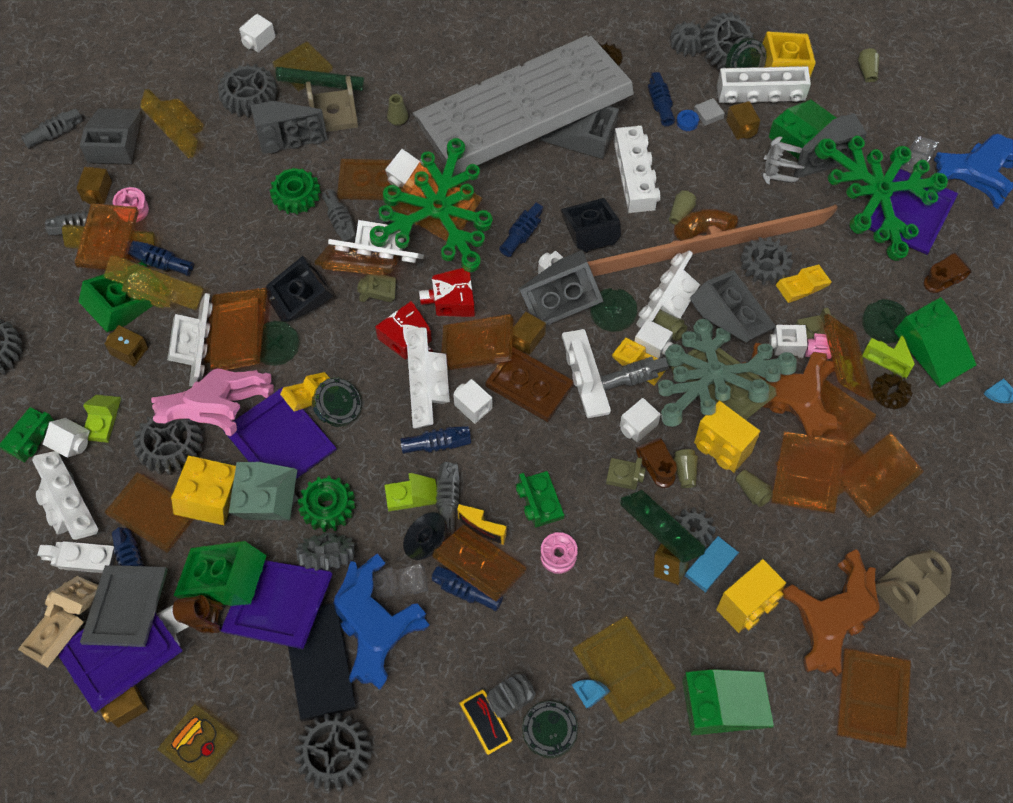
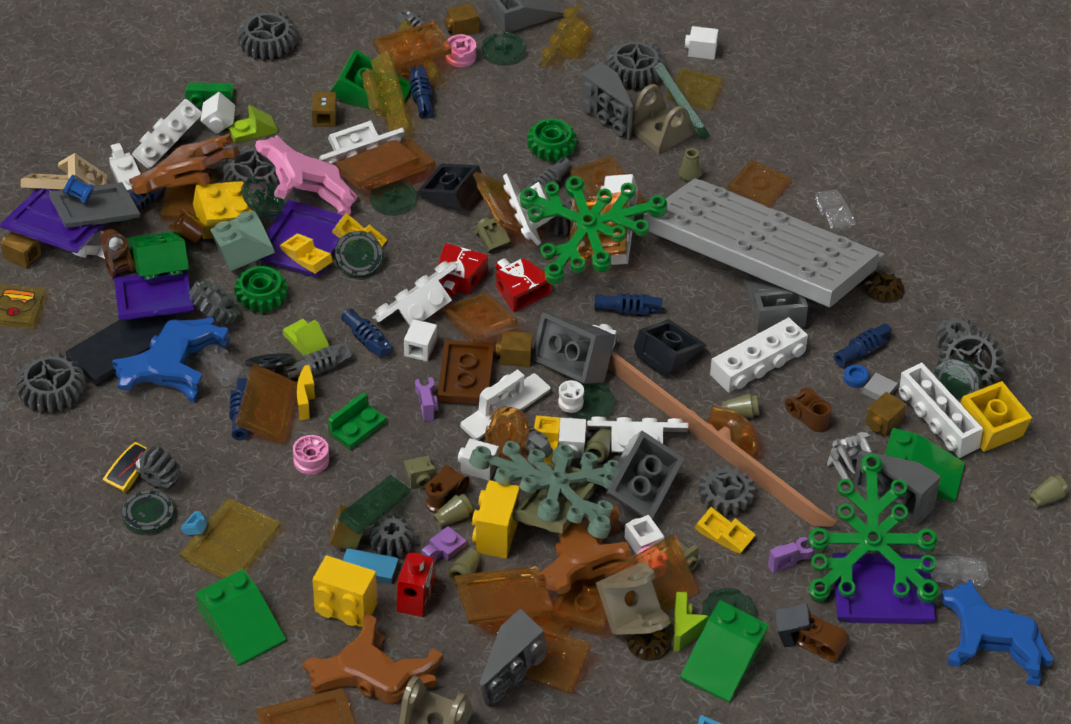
camera: 60 degrees right, 15 degrees down
none -> blue bush [63,174,94,204]
none -> dark orange animal [129,134,239,194]
none -> reddish brown piece [168,207,205,243]
none -> clear green tile [241,176,284,219]
none -> yellow slope [280,233,333,273]
none -> red torso [396,553,436,618]
none -> medium lavender plate [415,377,438,422]
none -> medium lavender plate [422,526,467,562]
none -> dark grey slope [479,608,548,706]
none -> clear green tile [482,32,525,66]
none -> clear orange tile [485,406,529,458]
none -> white wheel [558,380,584,413]
none -> dark tan hose [596,562,670,635]
none -> clear orange tile [727,159,791,207]
none -> medium lavender plate [768,537,814,573]
none -> black panel [775,603,813,647]
none -> reddish brown piece [785,387,832,432]
none -> clear slope [814,190,856,232]

